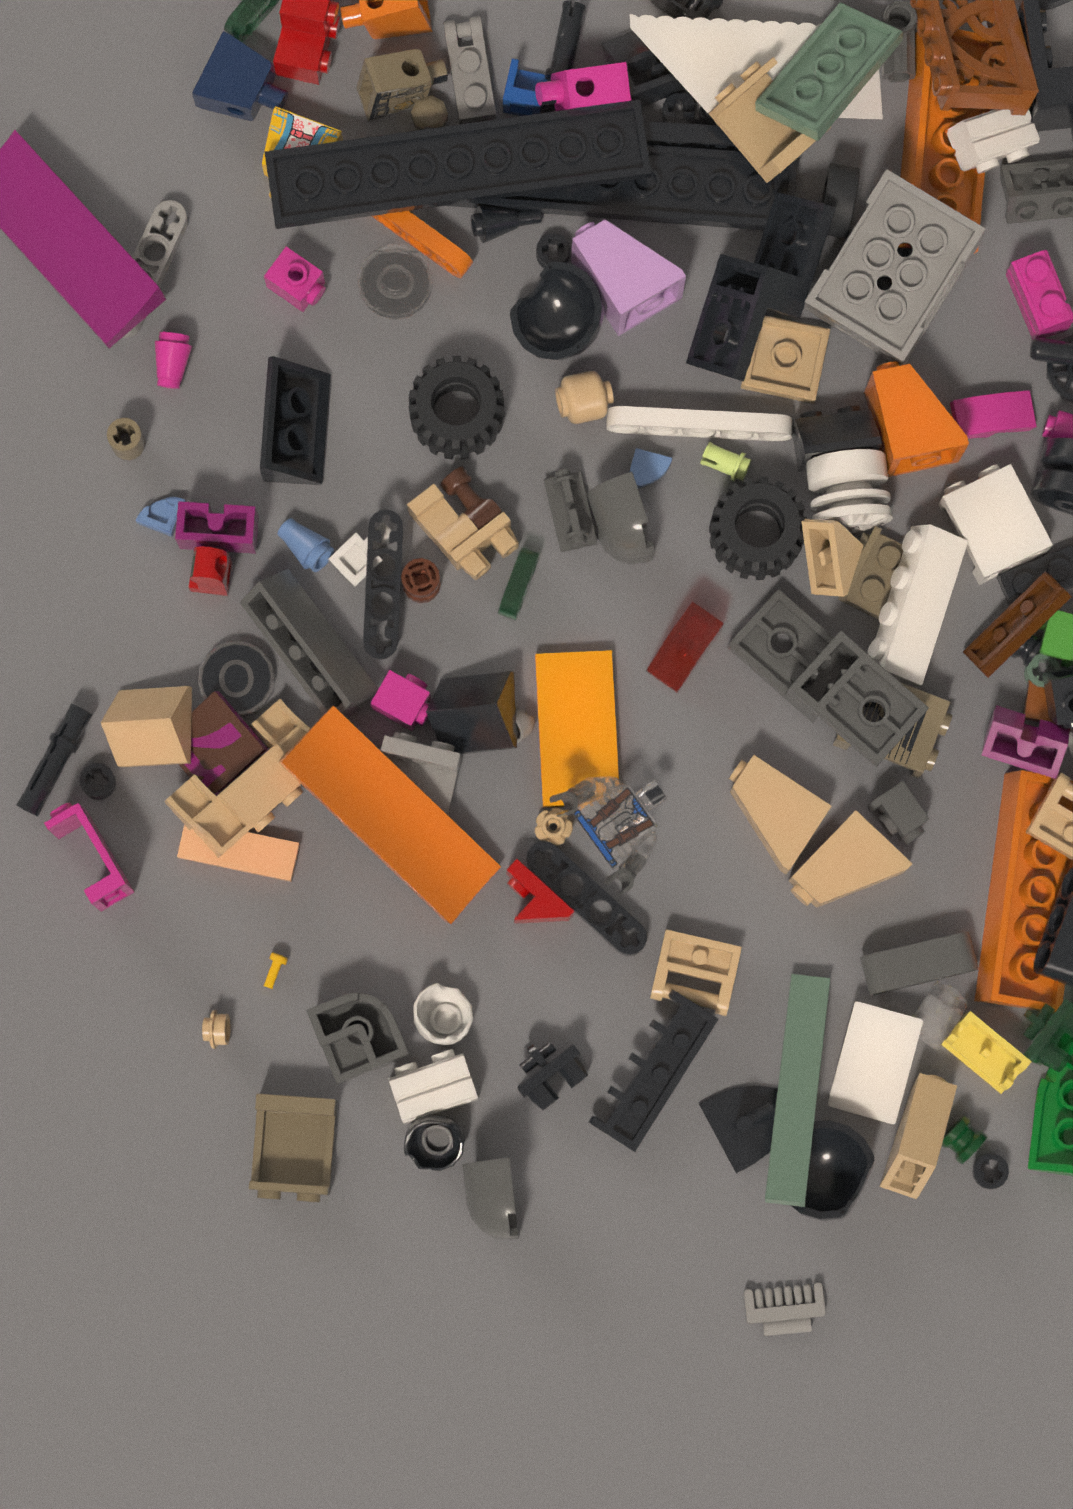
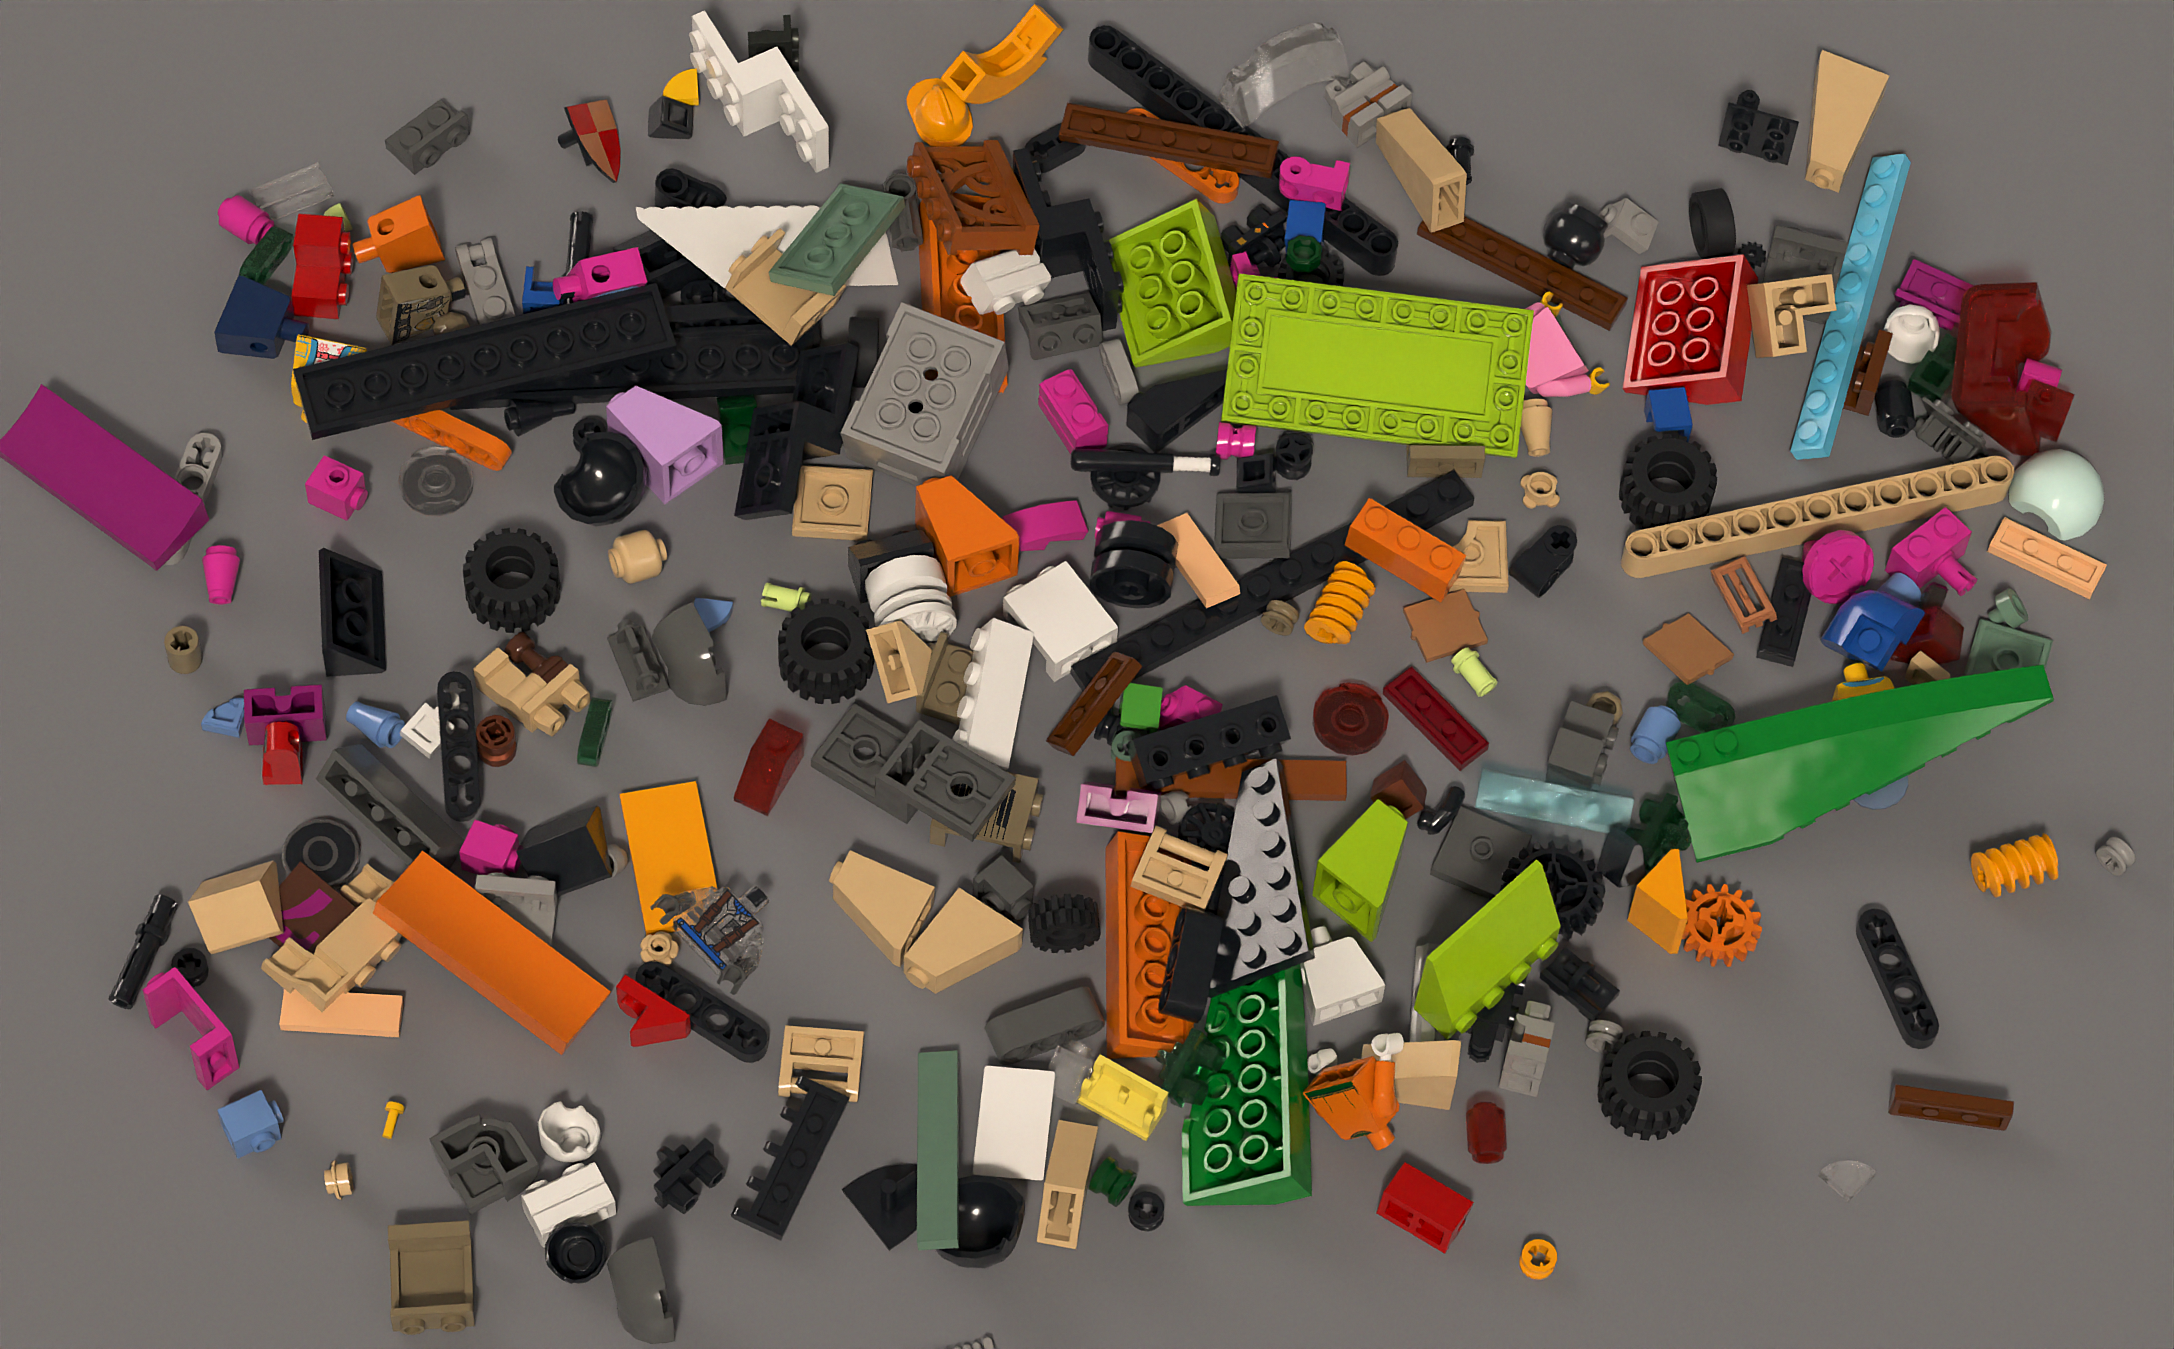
camera: 10 degrees left, 20 degrees down
white beam [606,406,793,441] -> none
none -> medium blue brick [217,1090,284,1159]
none -> dark green slope [716,394,757,465]
none -> black tyre [1028,894,1101,953]

